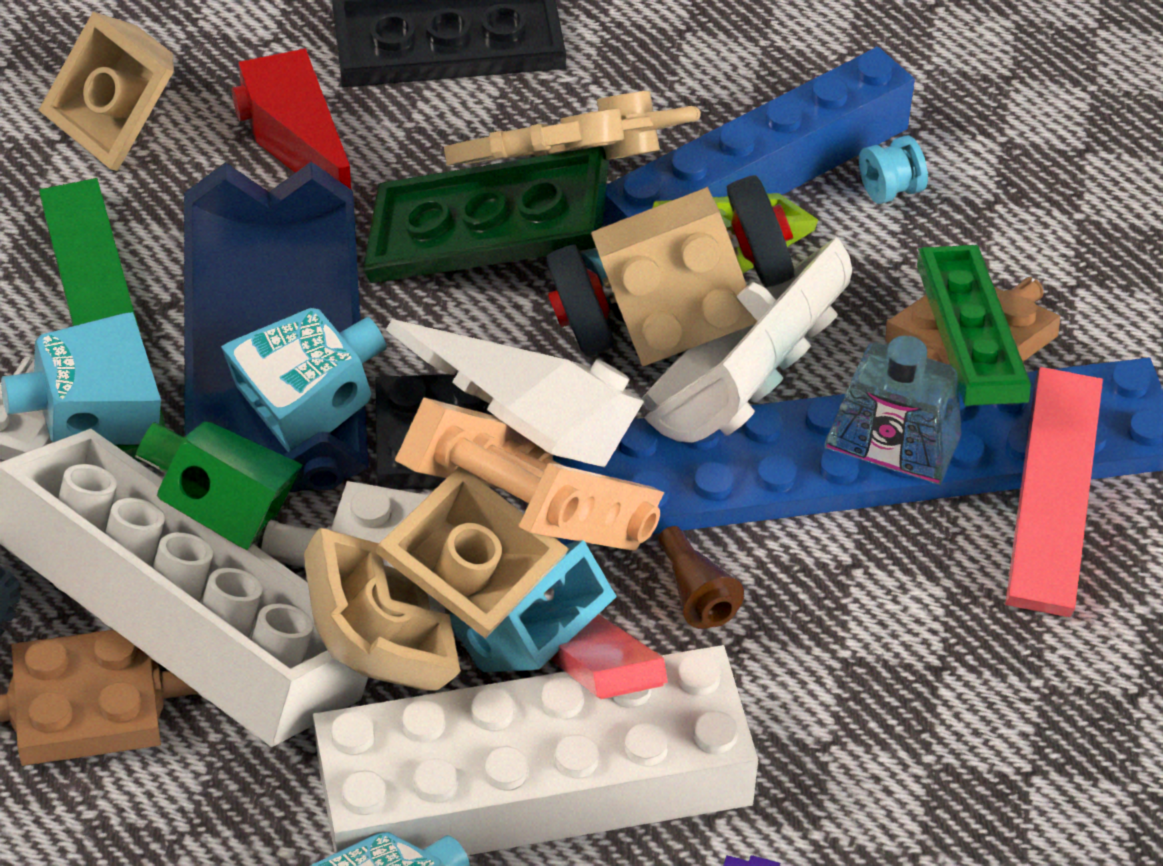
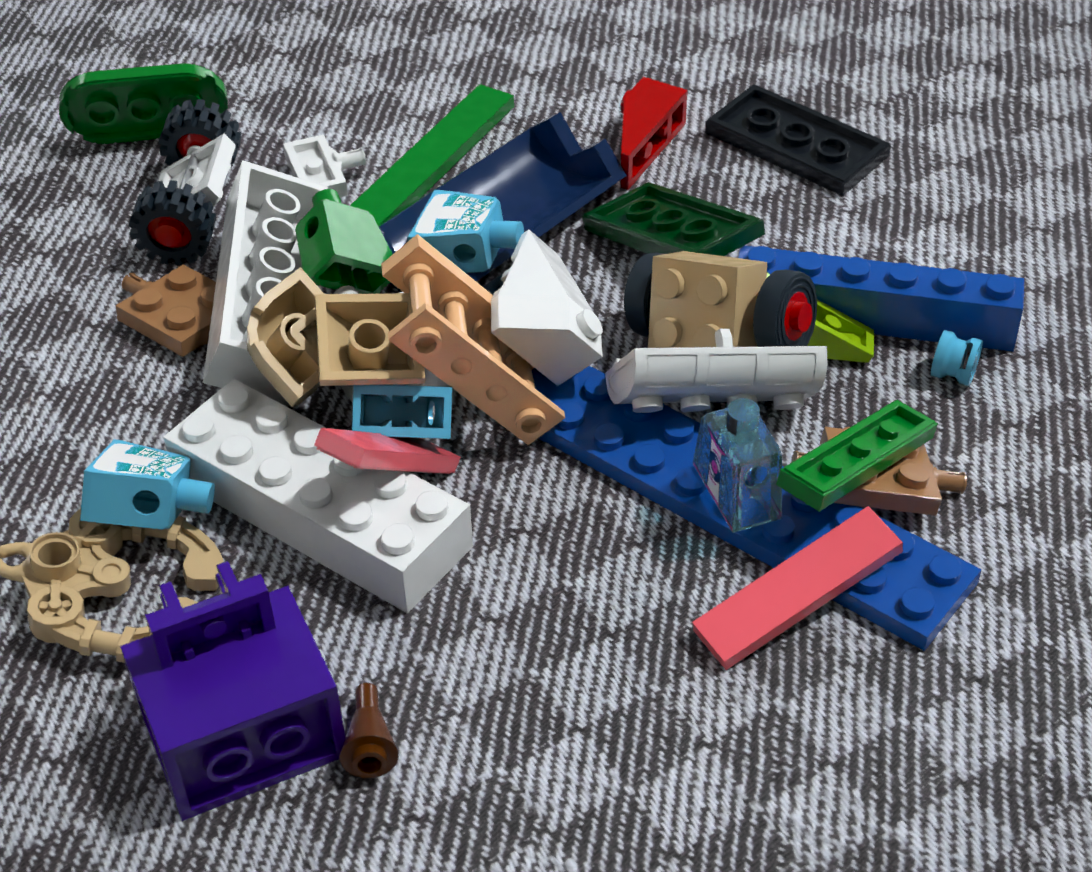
camera: 50 degrees right, 5 degrees down
medium azure torso [1,312,161,445] -> none
tan slope [39,12,174,171] -> none
tan piece [444,91,701,165] -> none
reddish brown cone [658,526,744,629] -> none

